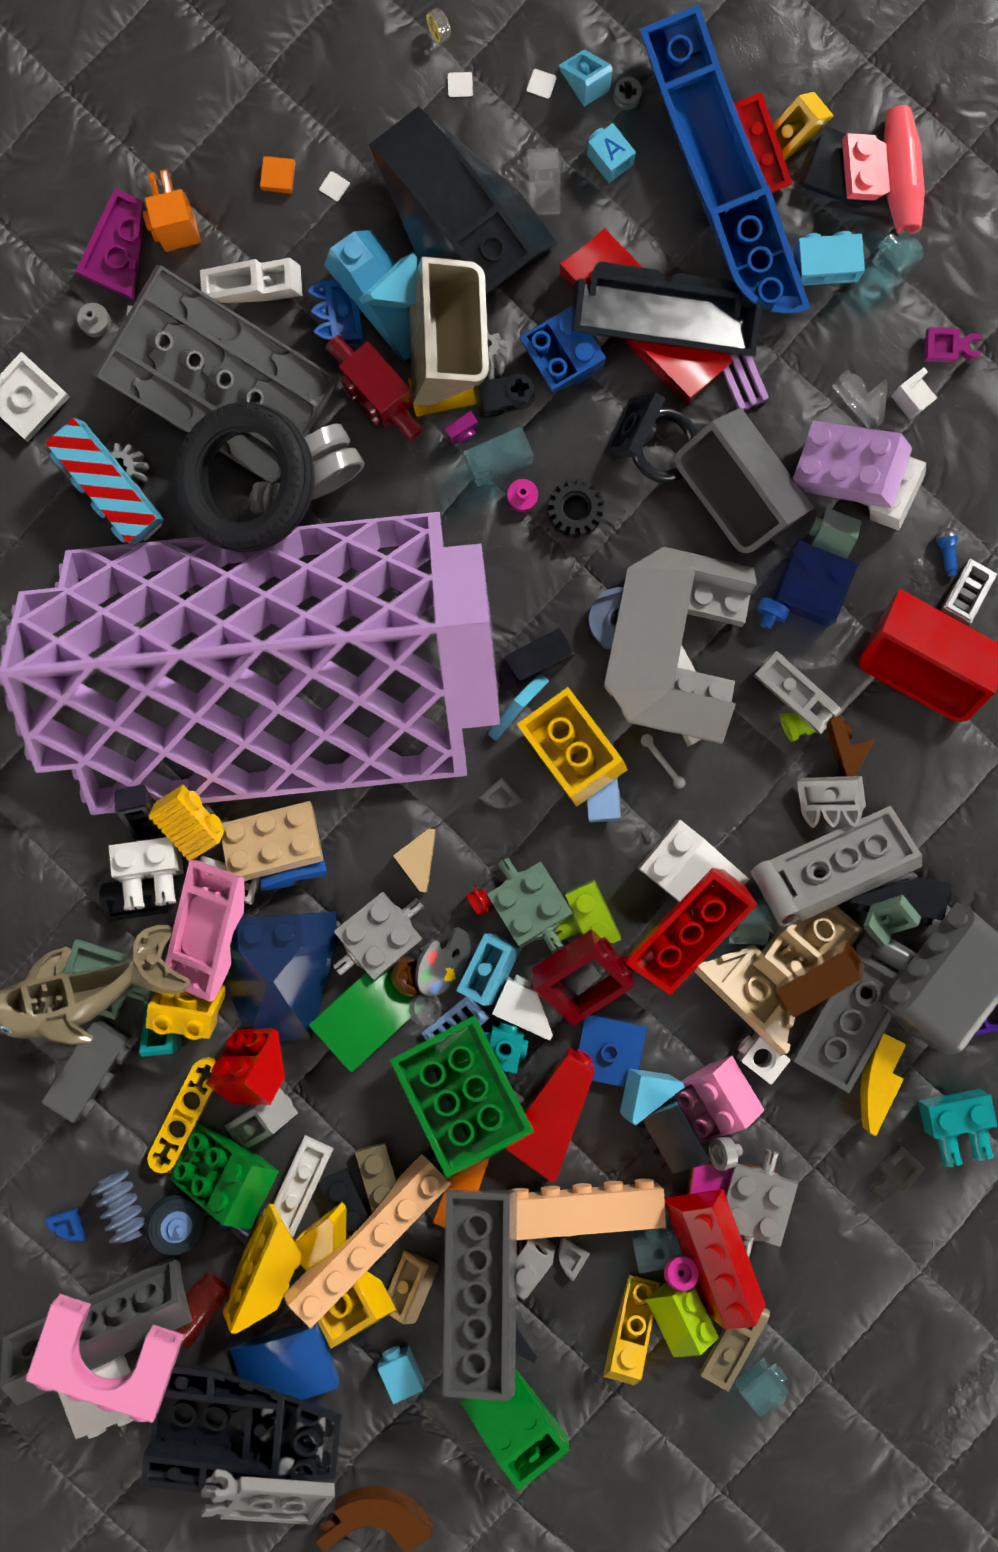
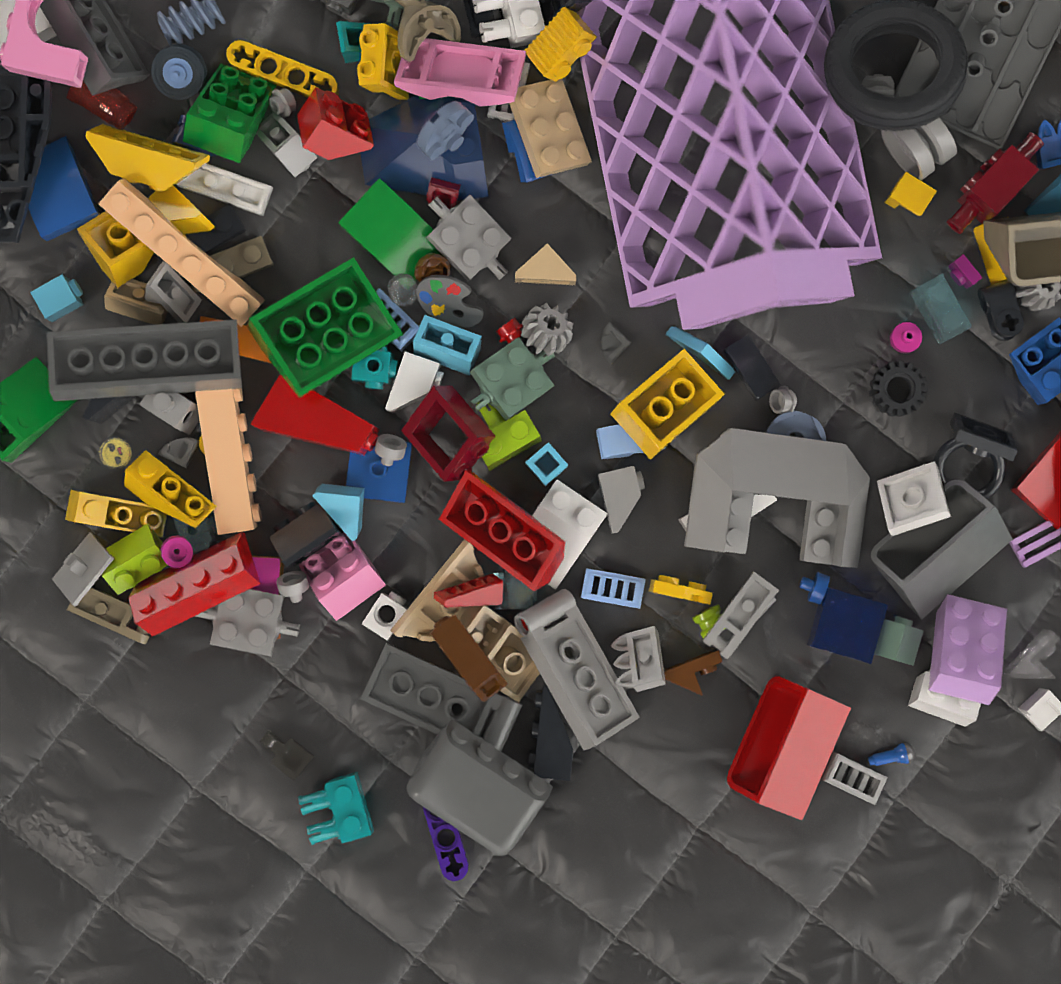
camera: 85 degrees right, 0 degrees up
light grey hinge [640,734,686,789] -> none
clear light blue brick [735,1357,790,1418] -> none
yellow slope [860,1033,906,1136] -> none
sand green bracket [864,895,921,948] -> none
none -> light grey piece [52,532,114,607]
none -> clear tile [99,438,131,468]
none -> yellow slope [124,450,216,528]
none -> light grey slope [145,261,202,323]
none -> light grey plate [269,88,296,118]
none -> light grey tile [374,434,407,466]
none -> sand blue plate [417,101,474,161]
none -> dark red tile [427,177,461,210]
none -> slope [434,574,503,608]
none -> light grey gear [521,303,574,357]
none -> medium azure brick [525,442,569,487]
none -> light blue slope [580,568,645,609]
none -> light grey slope [597,466,645,534]
none -> yellow plate [649,575,713,605]
none -> light grey plate [769,386,797,414]
none -> white plate [877,461,951,536]
none -> yellow panel [885,172,937,216]

